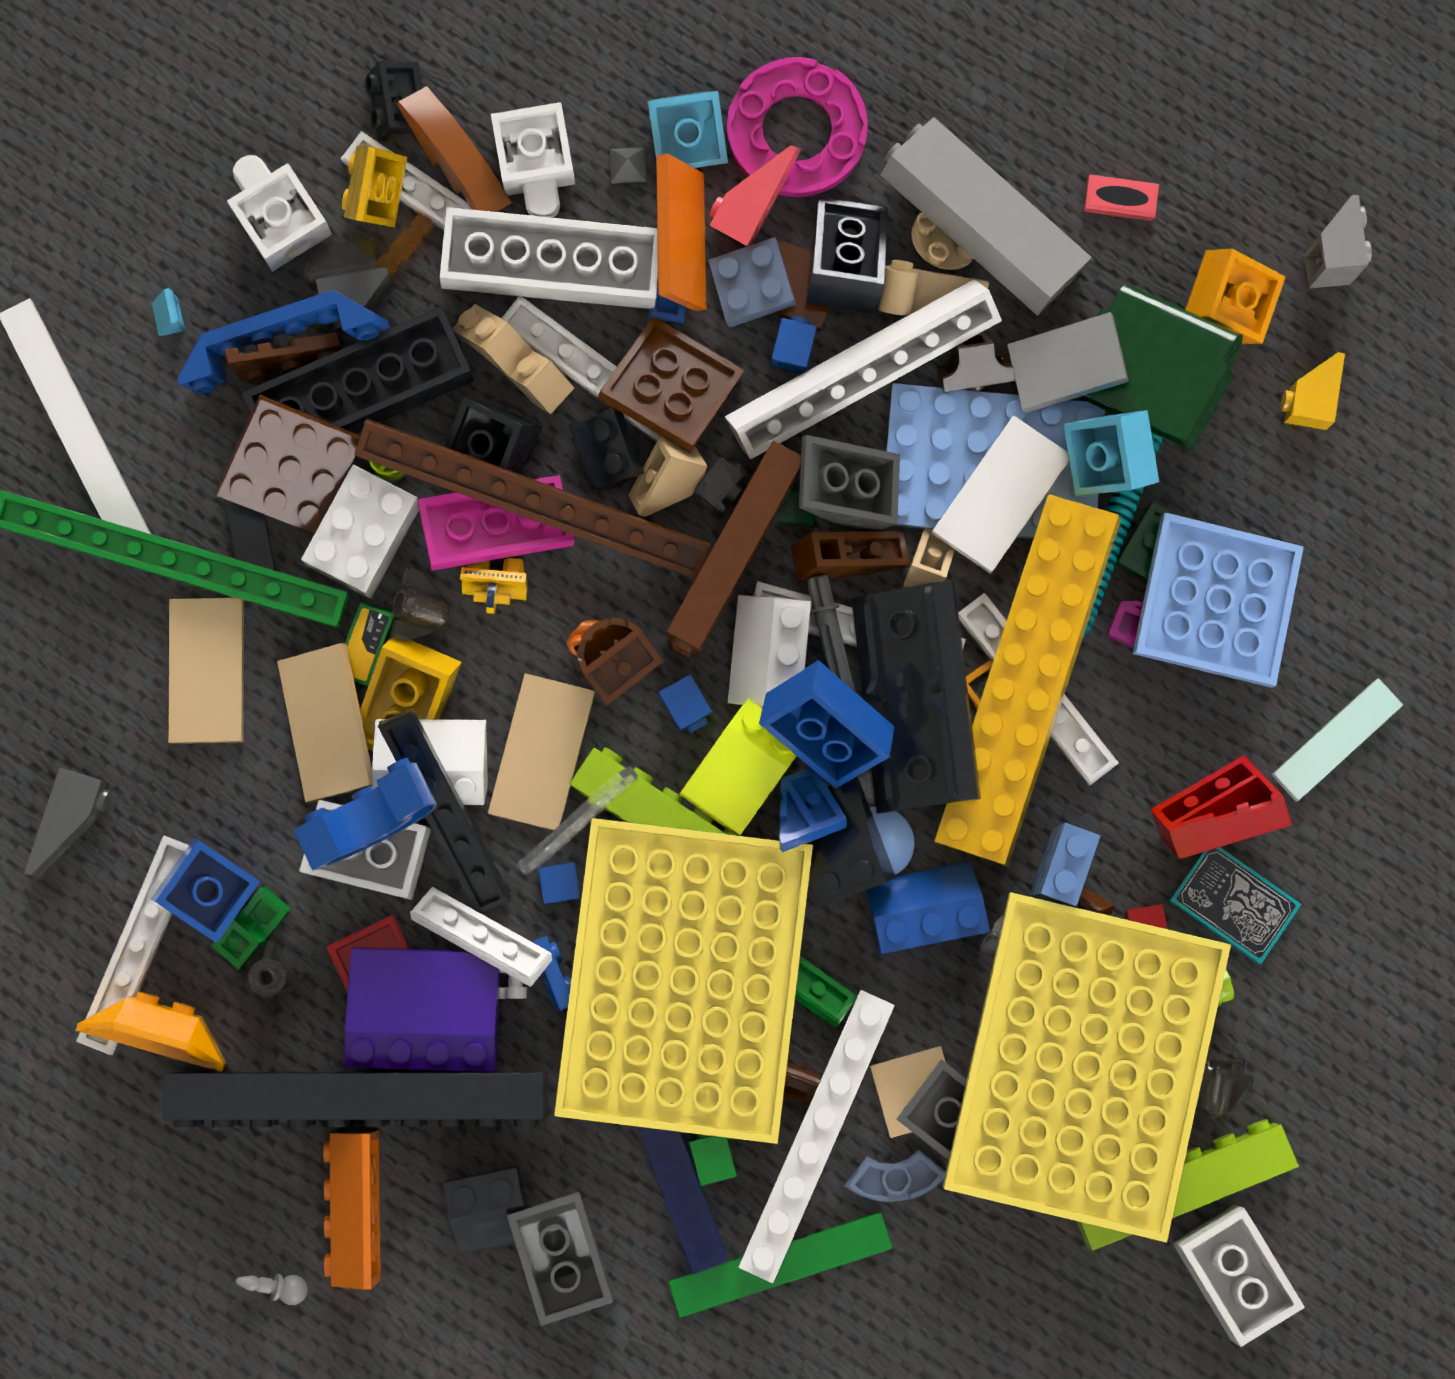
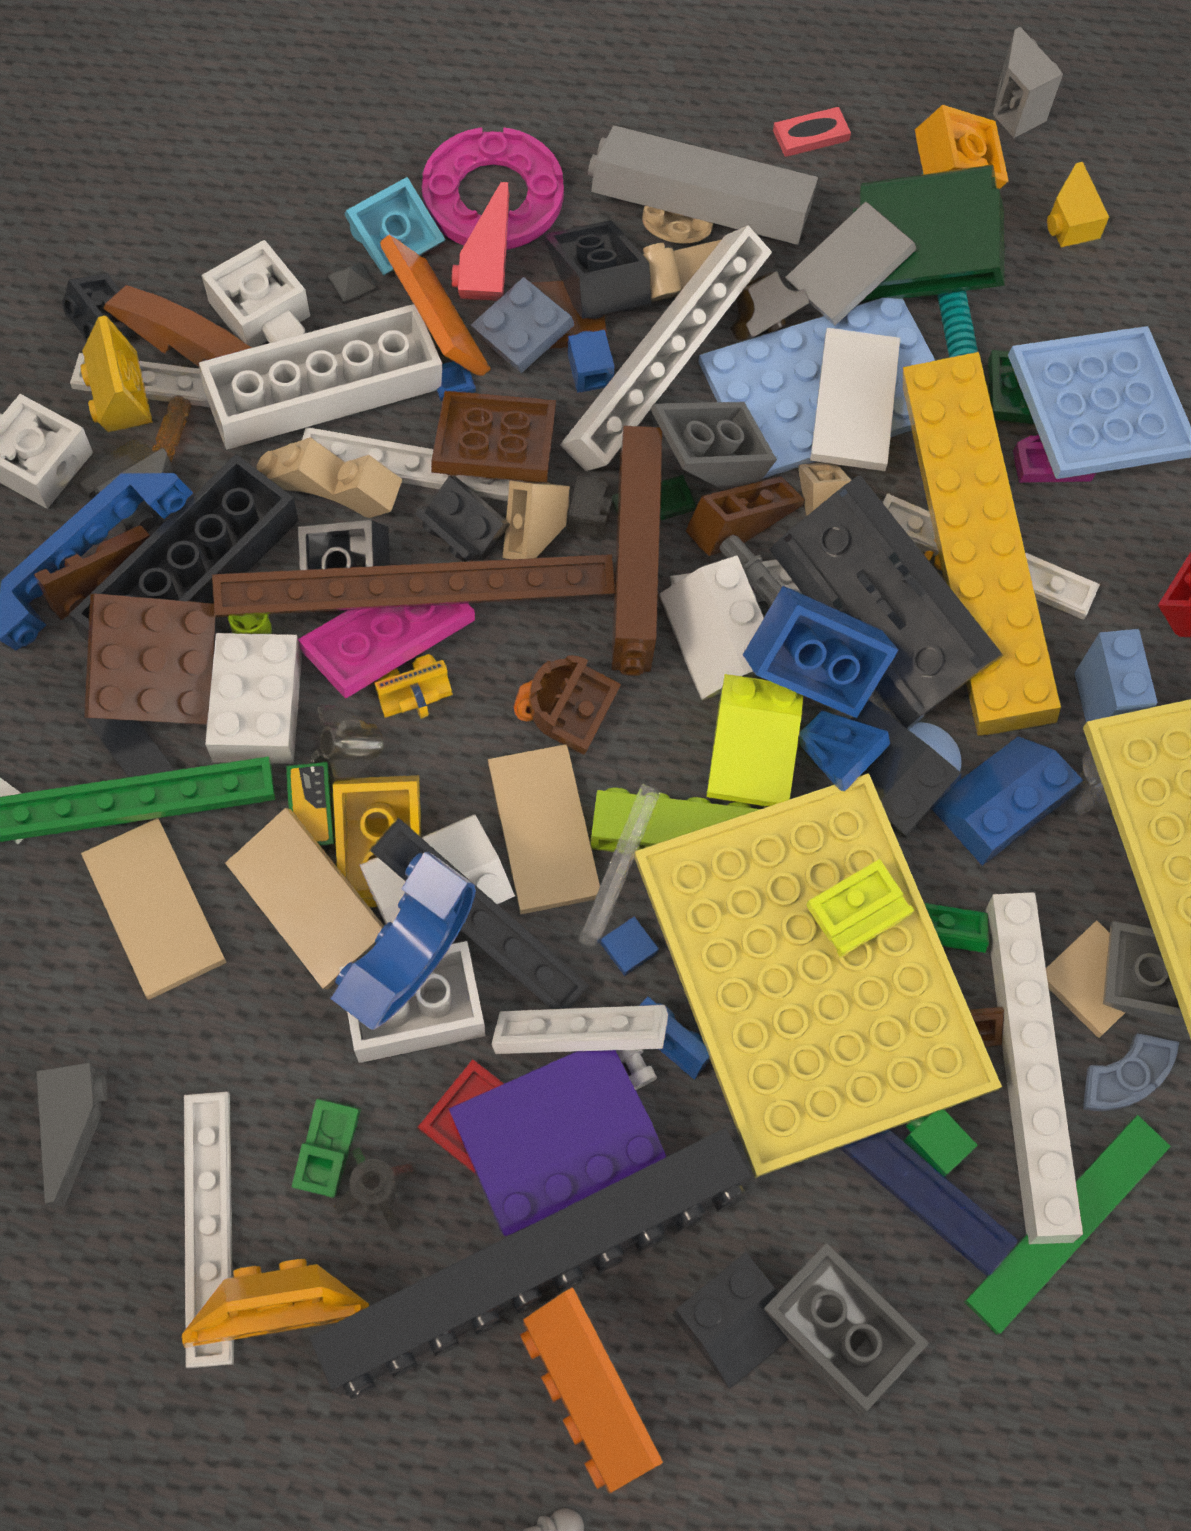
camera: 25 degrees left, 15 degrees down
blue brick [151,838,260,943] -> none
blue brick [659,674,712,735] -> none
medium azure brick [1063,410,1159,496] -> none
none -> neon yellow plate [806,859,915,957]

